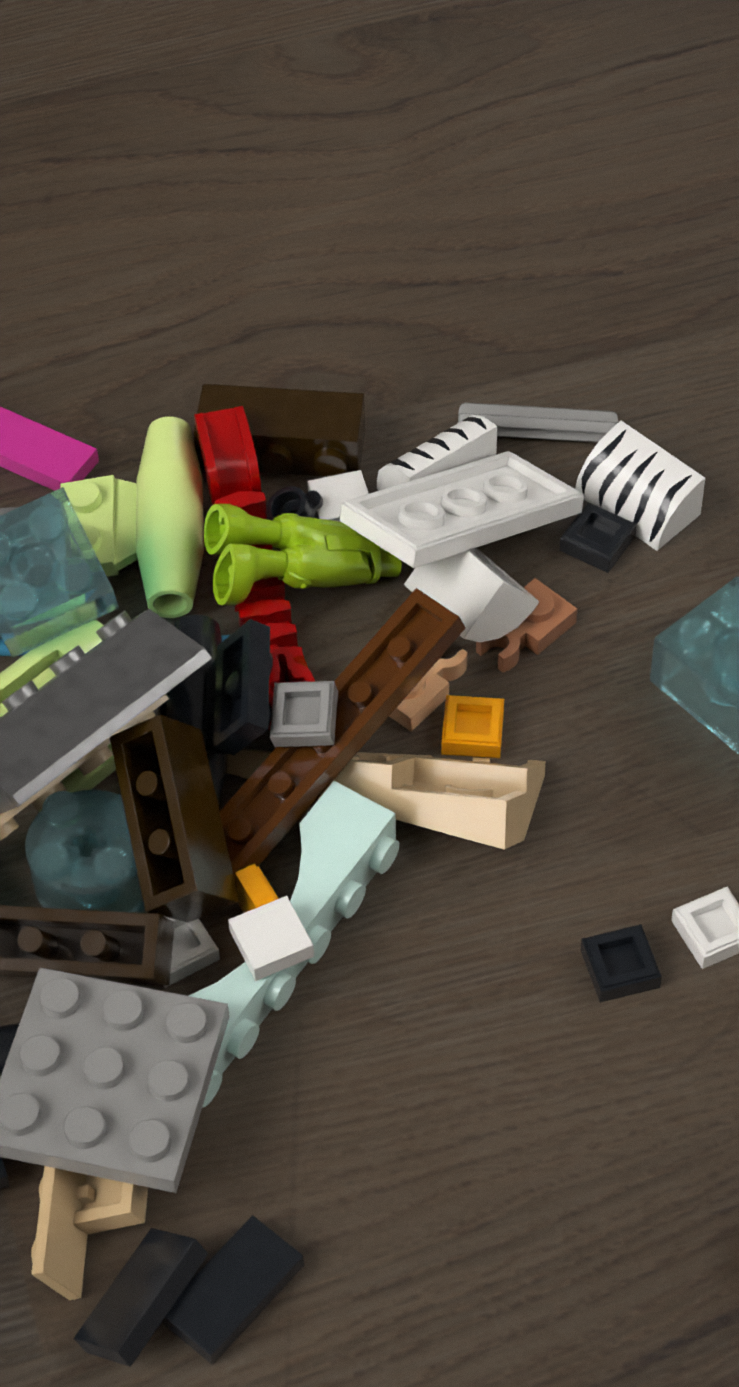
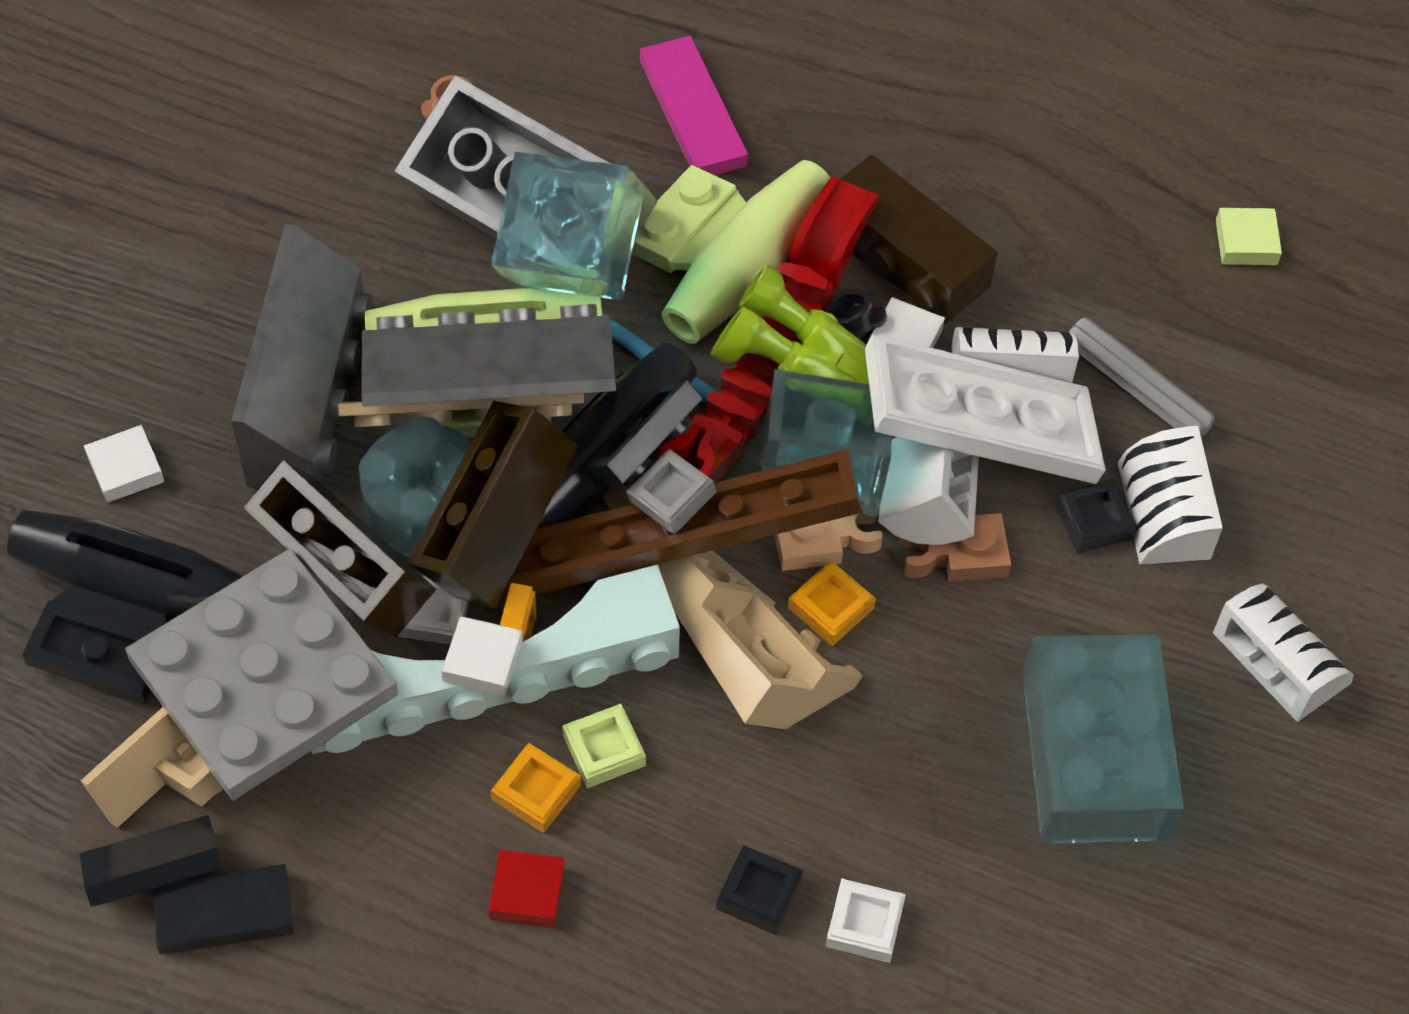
camera: 35 degrees right, 5 degrees up
none -> red tile [488,850,565,928]
none -> light orange tile [491,743,581,833]
none -> yellowish green tile [562,704,646,788]
none -> clear light blue brick [759,369,892,517]
none -> yellowish green tile [1216,208,1282,265]

